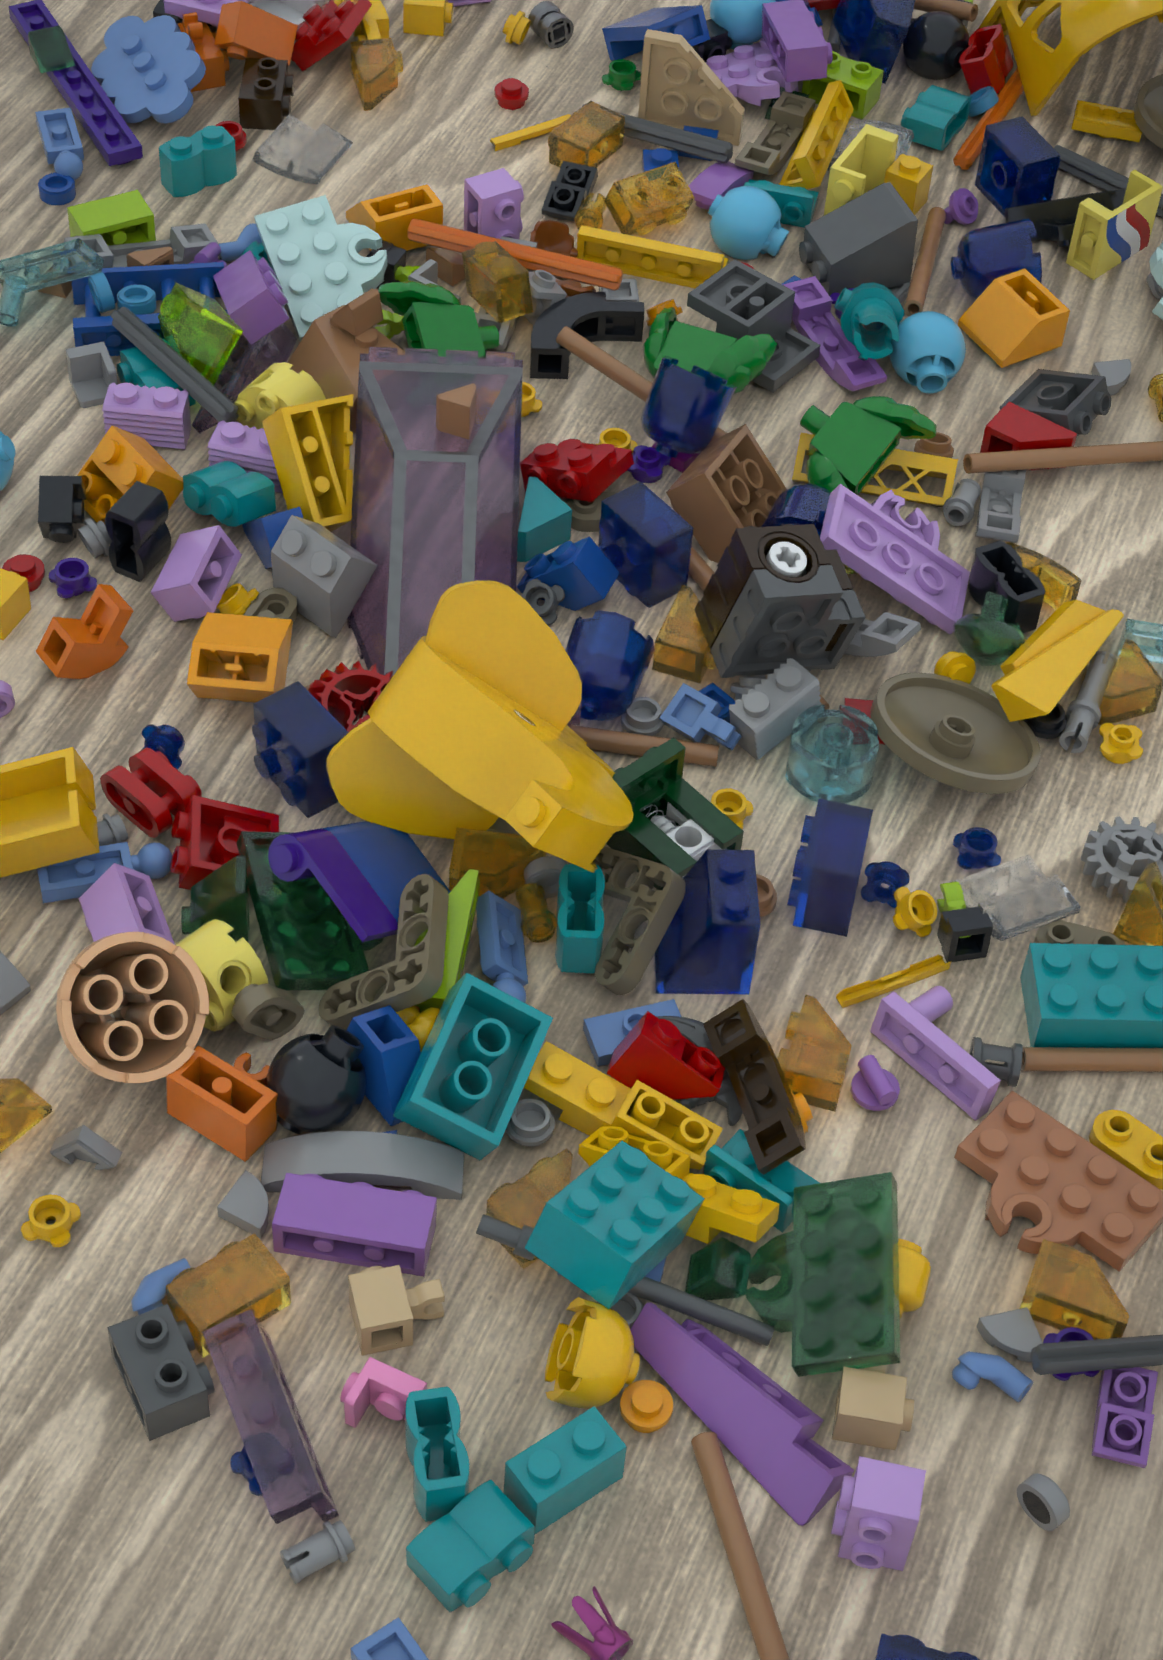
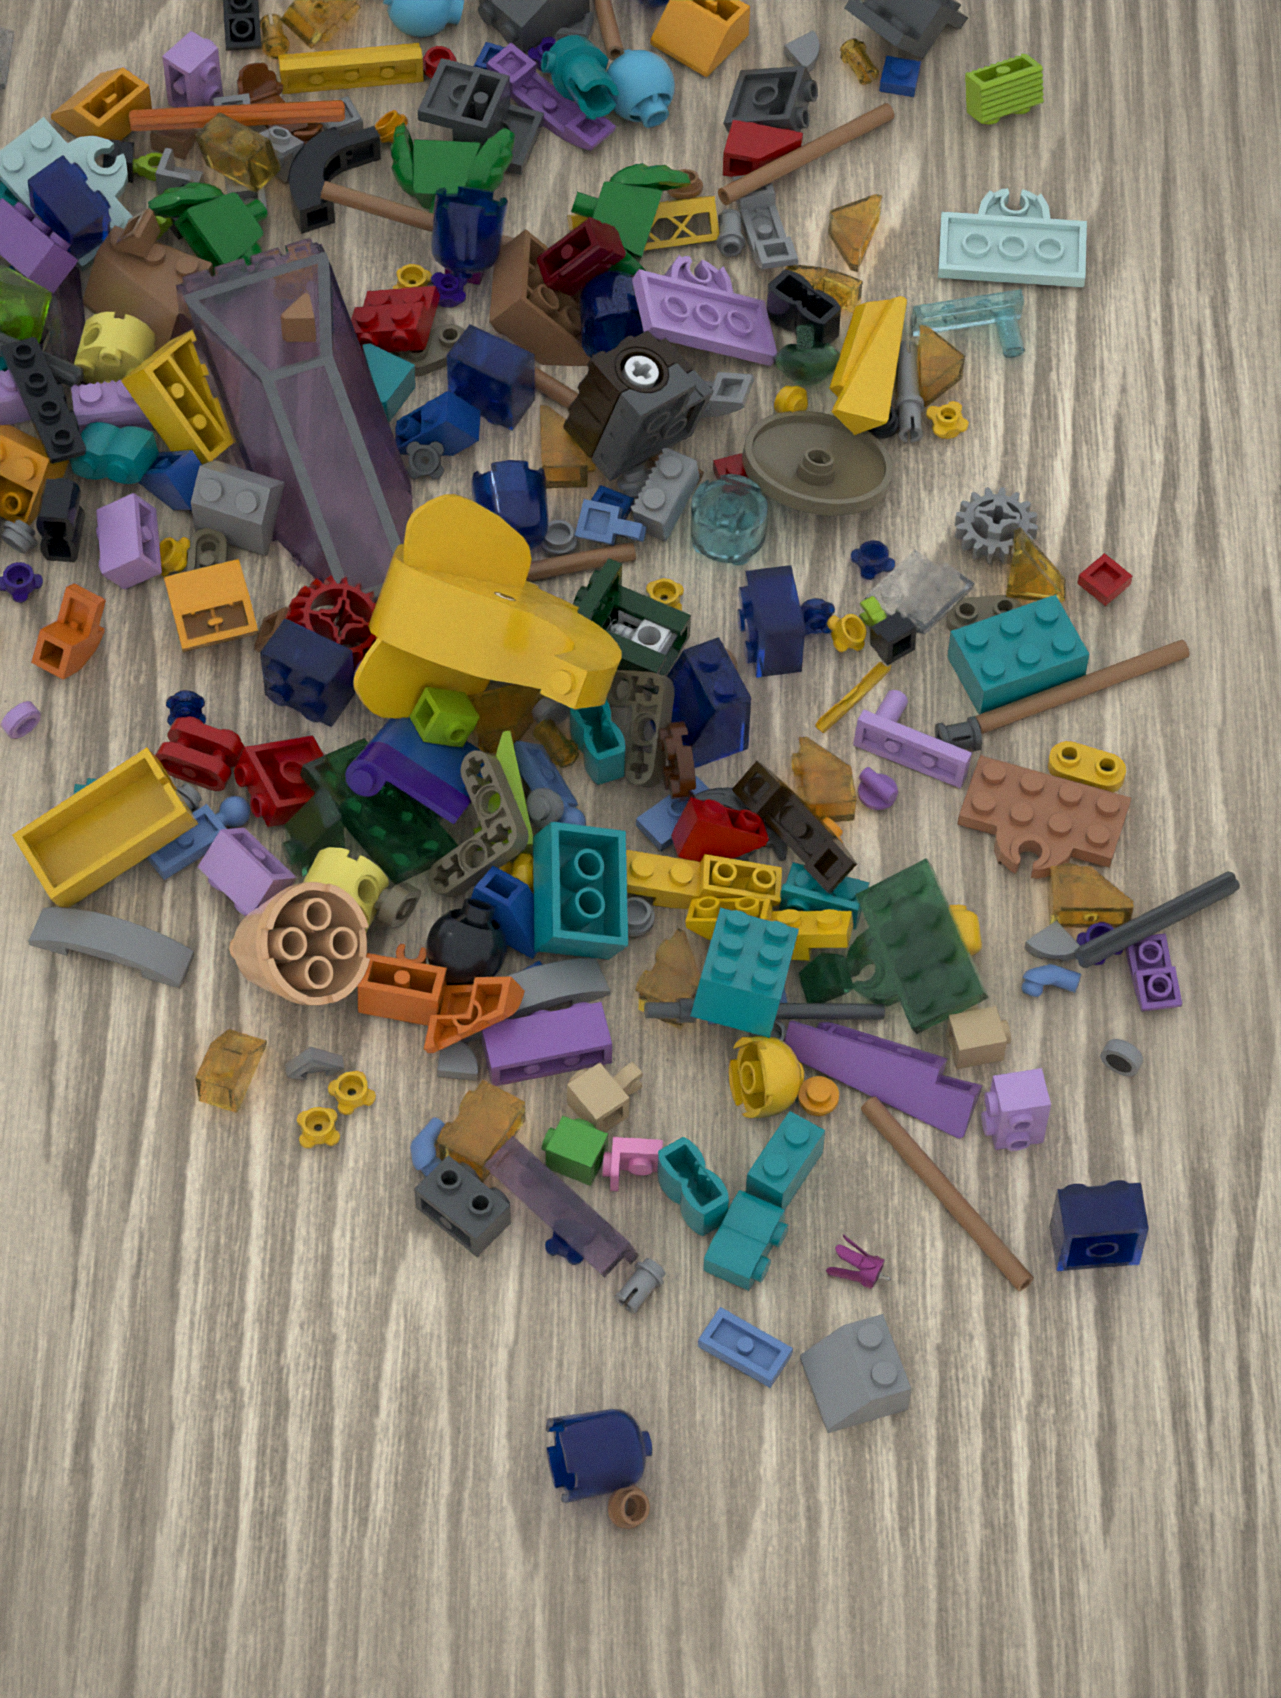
camera: 20 degrees left, 10 degrees up
none -> black bracket [1,337,86,464]
none -> clear blue brick [27,155,112,260]
none -> yellow plate [328,1071,376,1115]
none -> lime brick [409,687,480,748]
none -> orange slope [423,976,525,1053]
none -> light grey plate [526,788,564,828]
none -> dark red brick [536,217,626,296]
none -> bright green brick [541,1116,608,1186]
none -> reddish brown plate [658,721,696,802]
none -> clear yellow slope [828,194,883,272]

